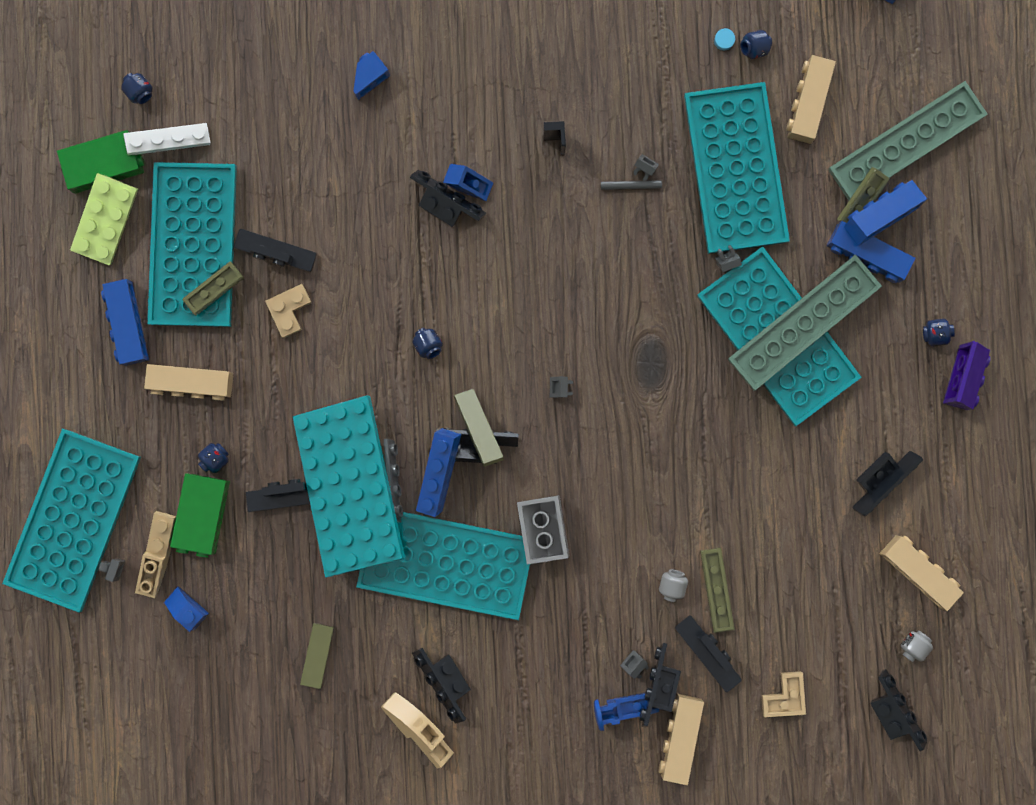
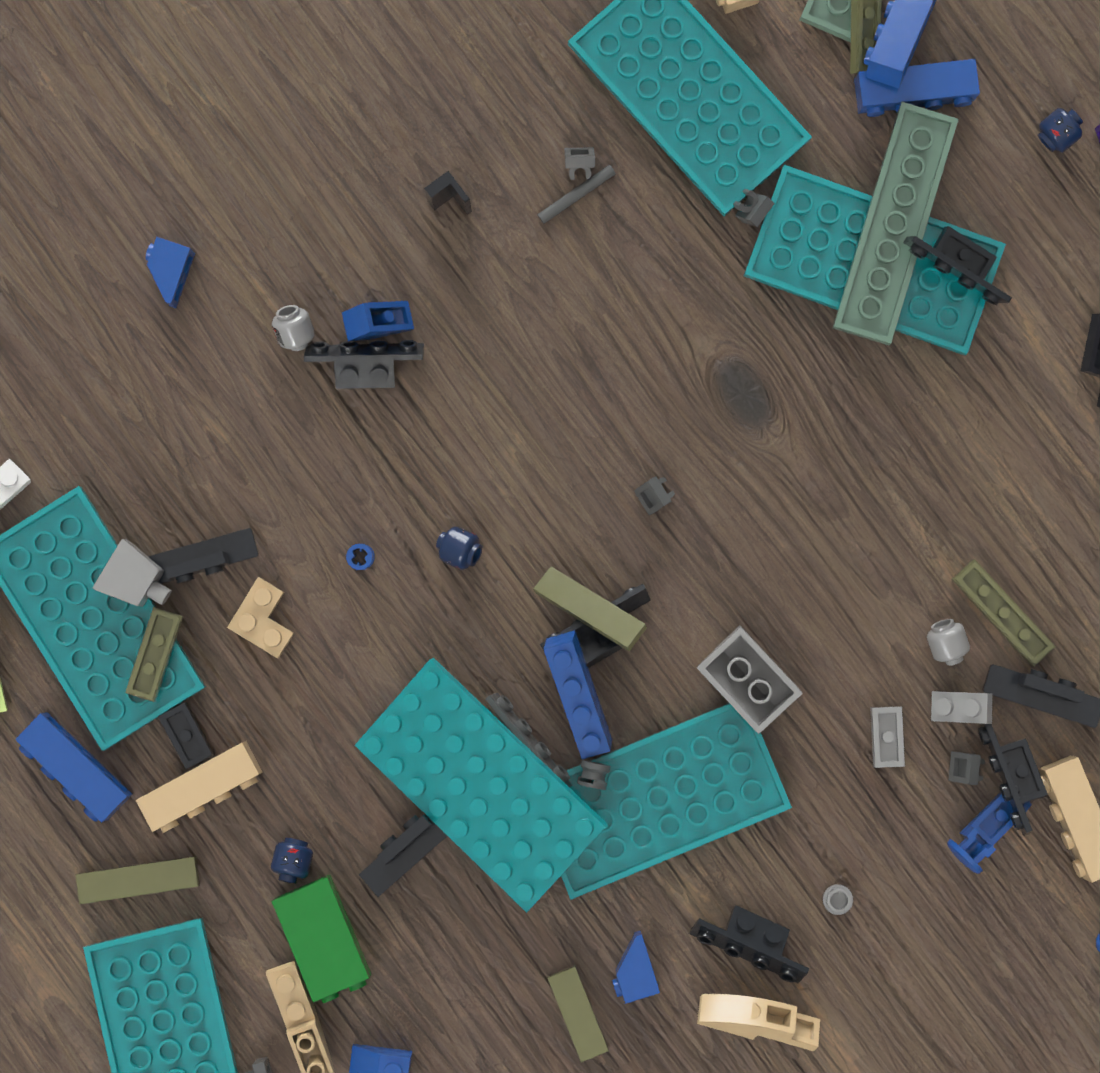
camera: 40 degrees left, 0 degrees up
none -> olive tile [75,856,200,905]
none -> light grey torso [92,539,172,607]
none -> black plate [158,702,214,769]
none -> light grey head [272,305,314,351]
none -> blue bush [346,544,375,570]
none -> dark grey wheel [577,760,611,790]
none -> blue slope [612,930,660,1004]
none -> light grey plate [823,884,853,915]
none -> light grey plate [870,706,905,768]
none -> black bracket [903,226,1012,305]
none -> light grey plate [931,691,992,724]

